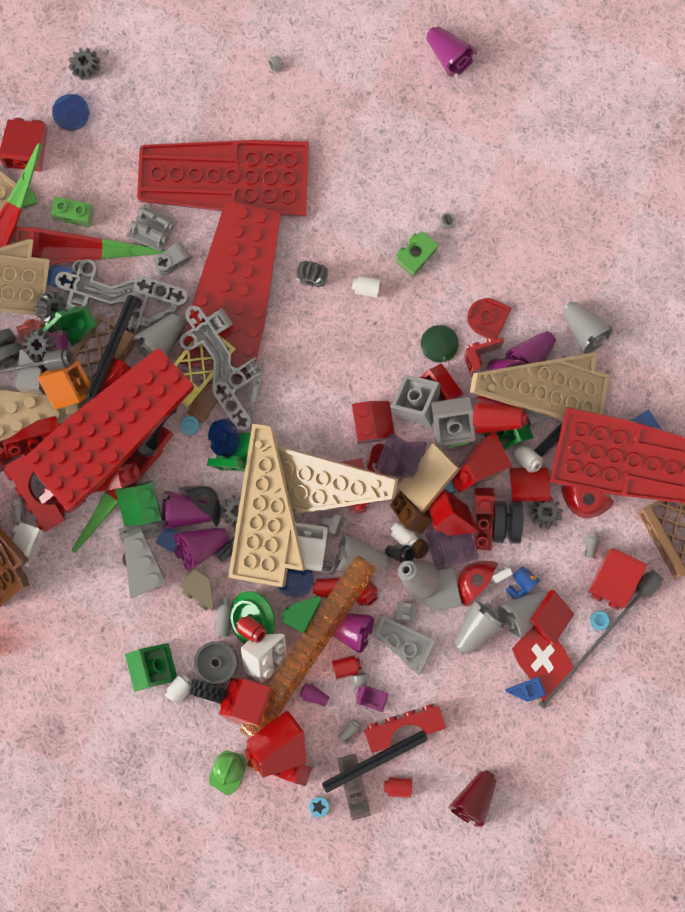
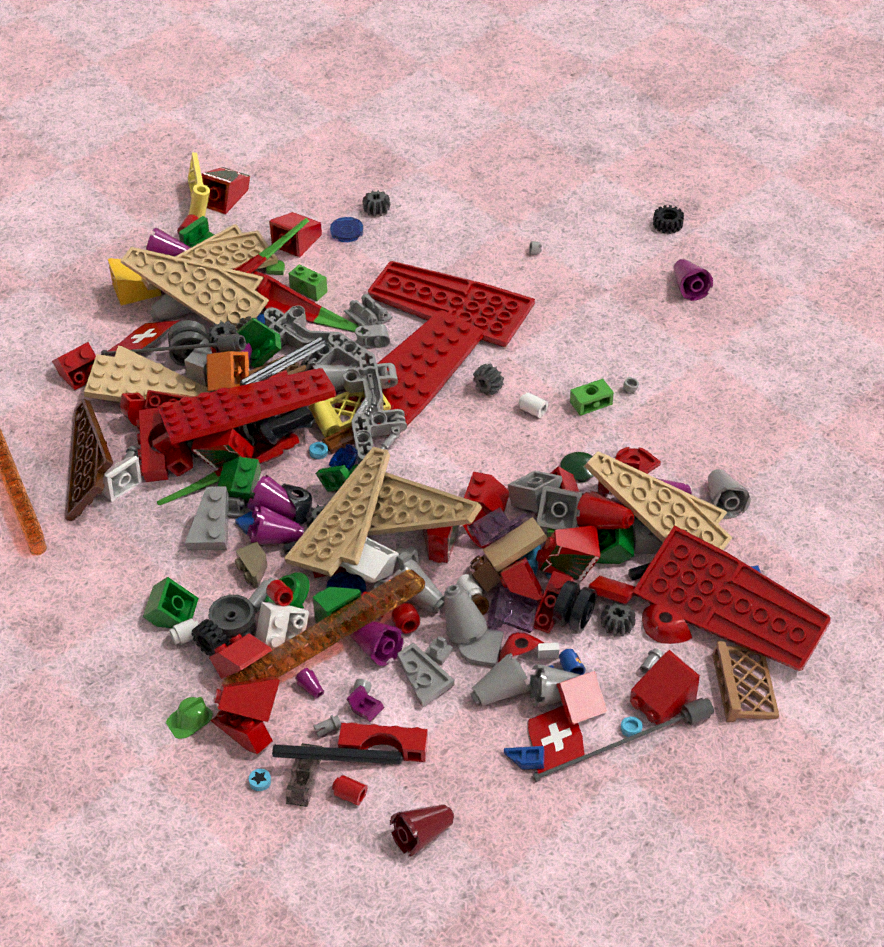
camera: 25 degrees right, 35 degrees down
red brick [332,655,362,680] -> none
white brick [514,446,542,473] -> none

